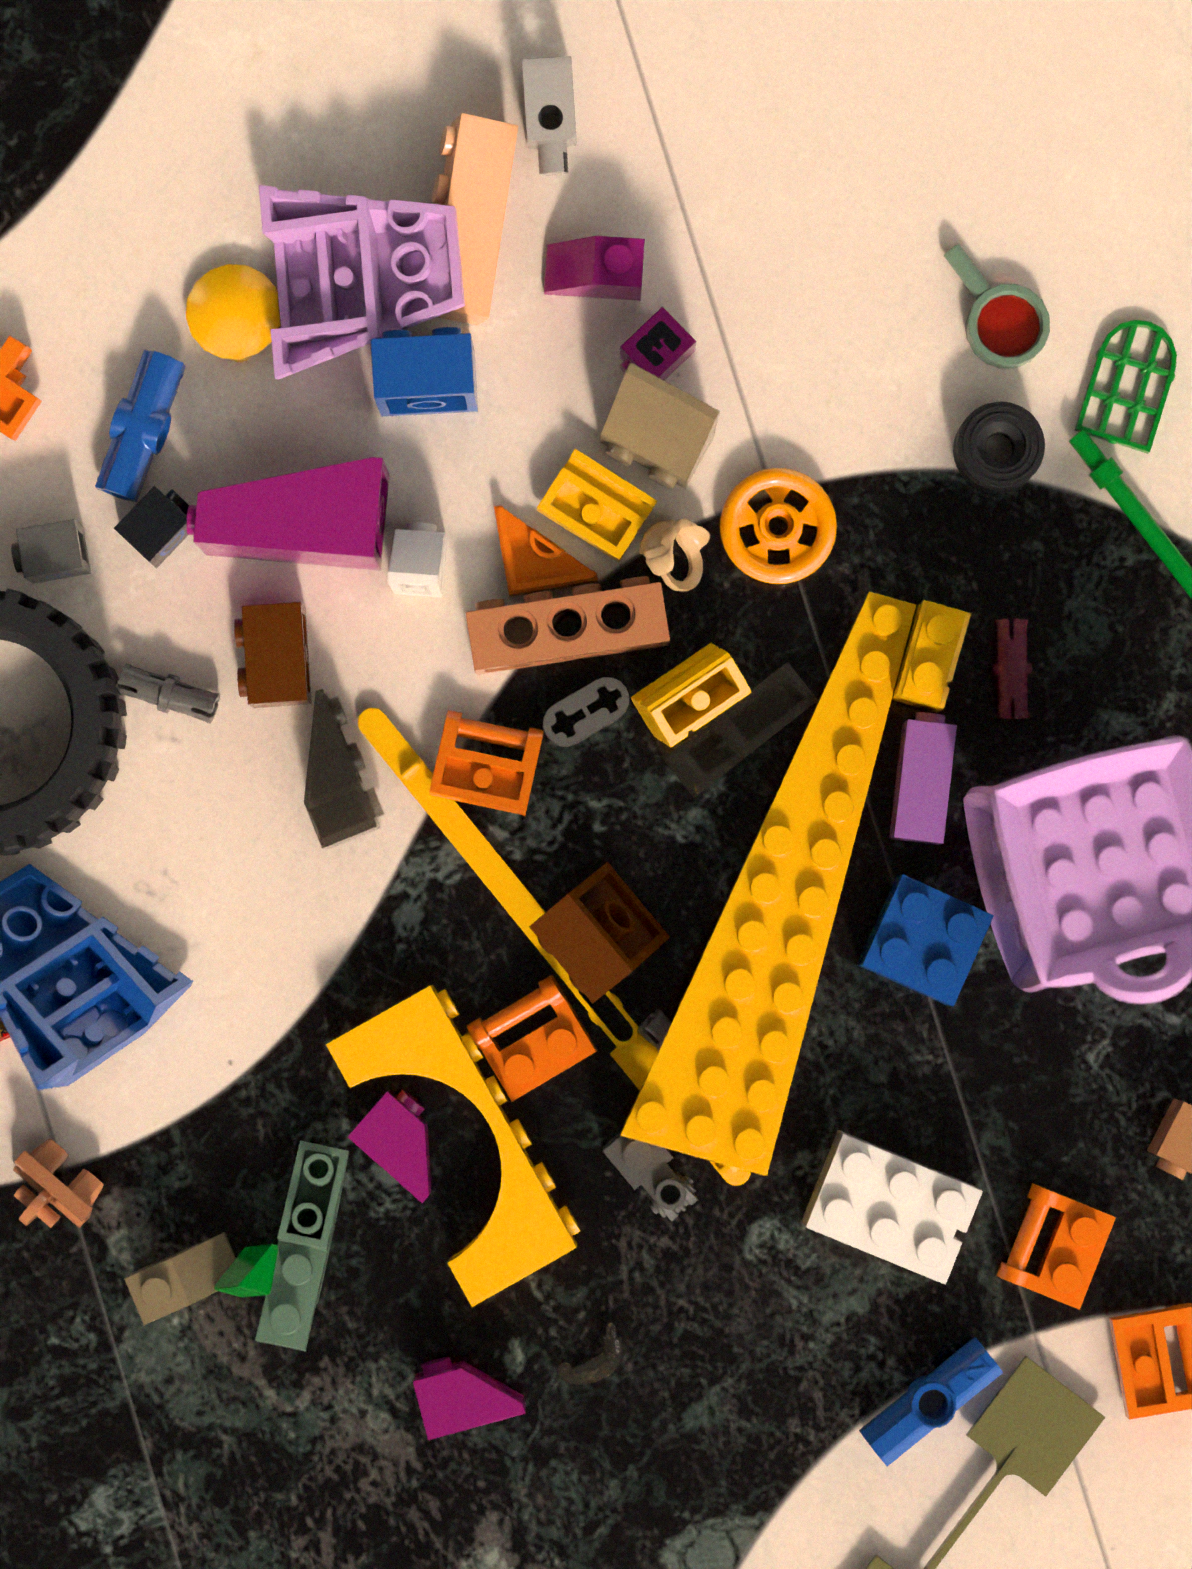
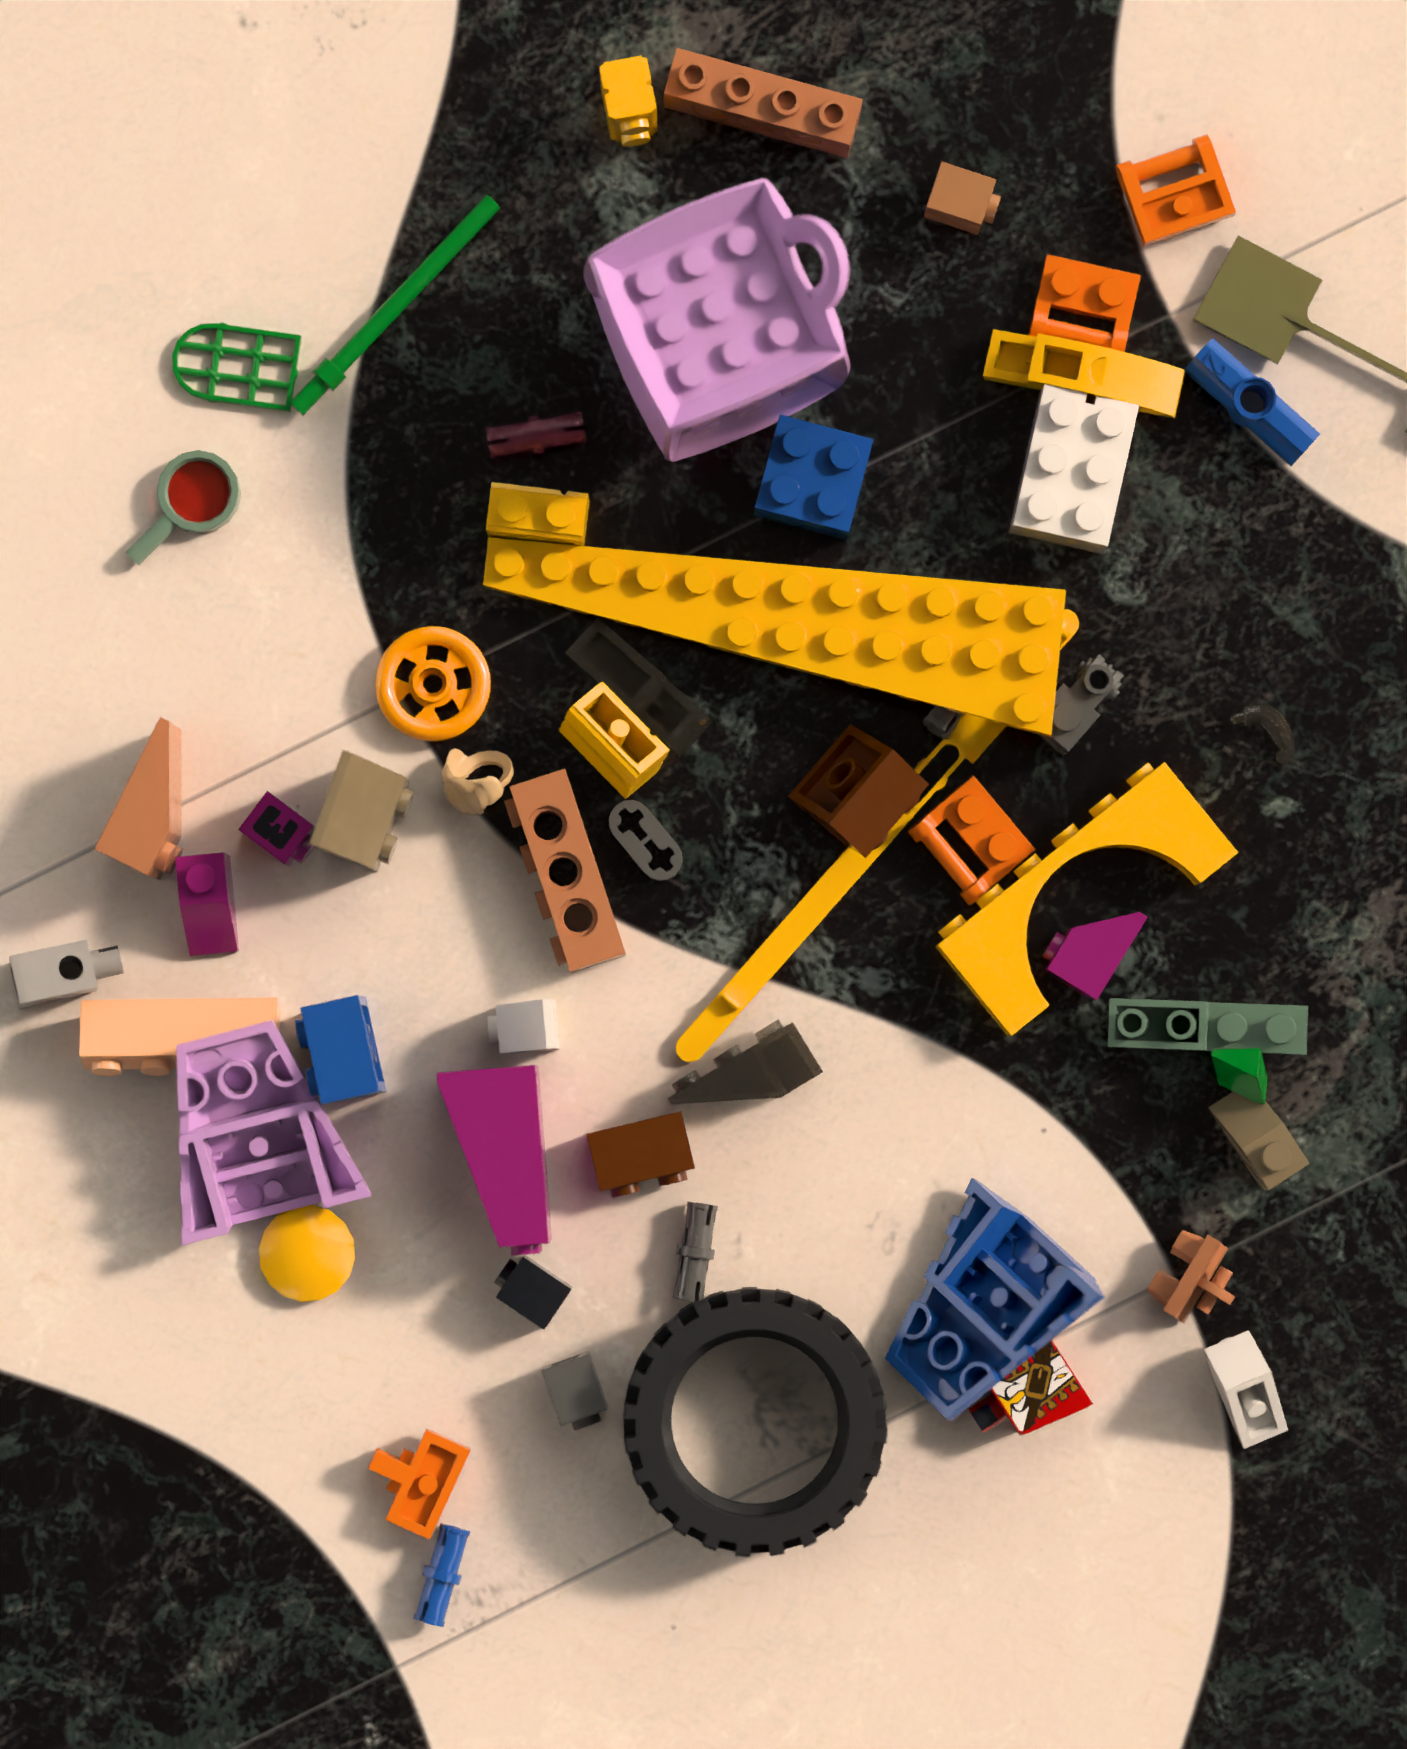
camera: 100 degrees left, 0 degrees up
blue piece [95,349,186,503] -> none
magenta slope [413,1357,526,1440] -> none
orange plate [429,710,544,816] -> none
orange tile [494,505,598,597] -> none
yellow plate [537,449,657,563] -> none
medium lavender brick [889,712,957,845] -> none
black tyre [953,402,1045,494] -> none
none -> nougat slope [94,717,183,880]
none -> yellow slope [983,329,1185,418]

